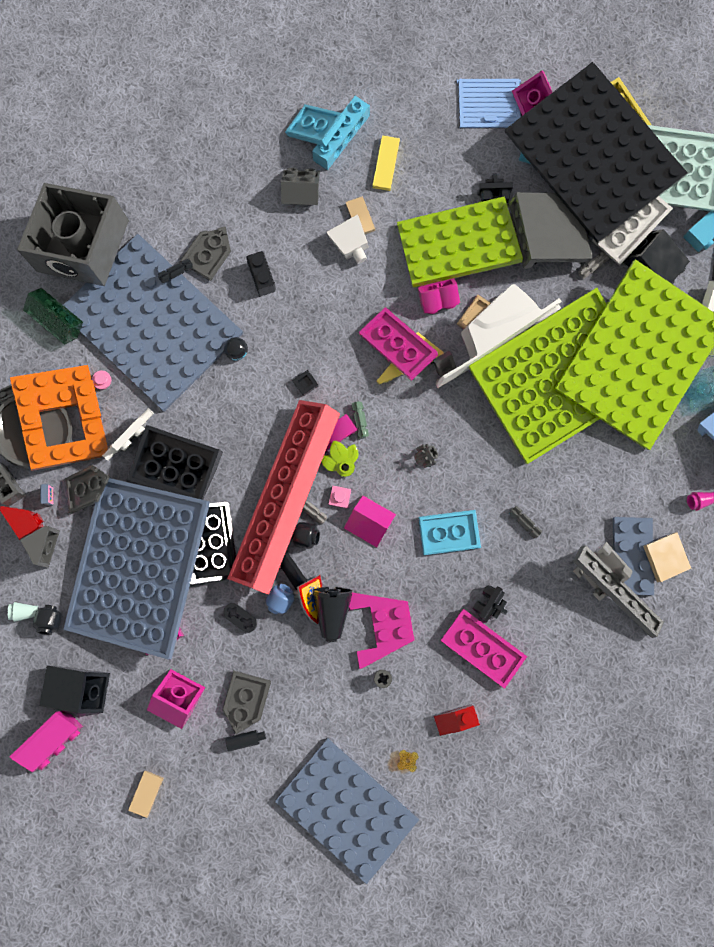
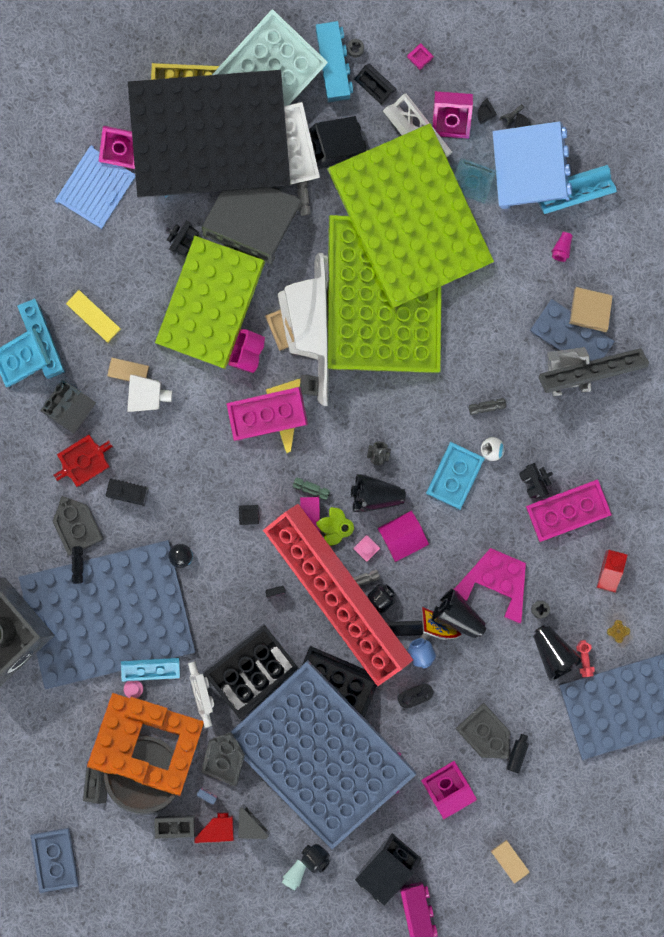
camera: 55 degrees left, 5 degrees up
clear green brick [23,288,83,345] -> none
none -> red plate [53,434,113,488]
none -> medium azure tile [121,658,180,681]
none -> black tile [265,586,286,598]
none -> black cone [351,474,406,513]
none -> white piece [481,437,505,461]
none -> black cone [533,625,583,681]
none -> coral bar [576,640,595,677]

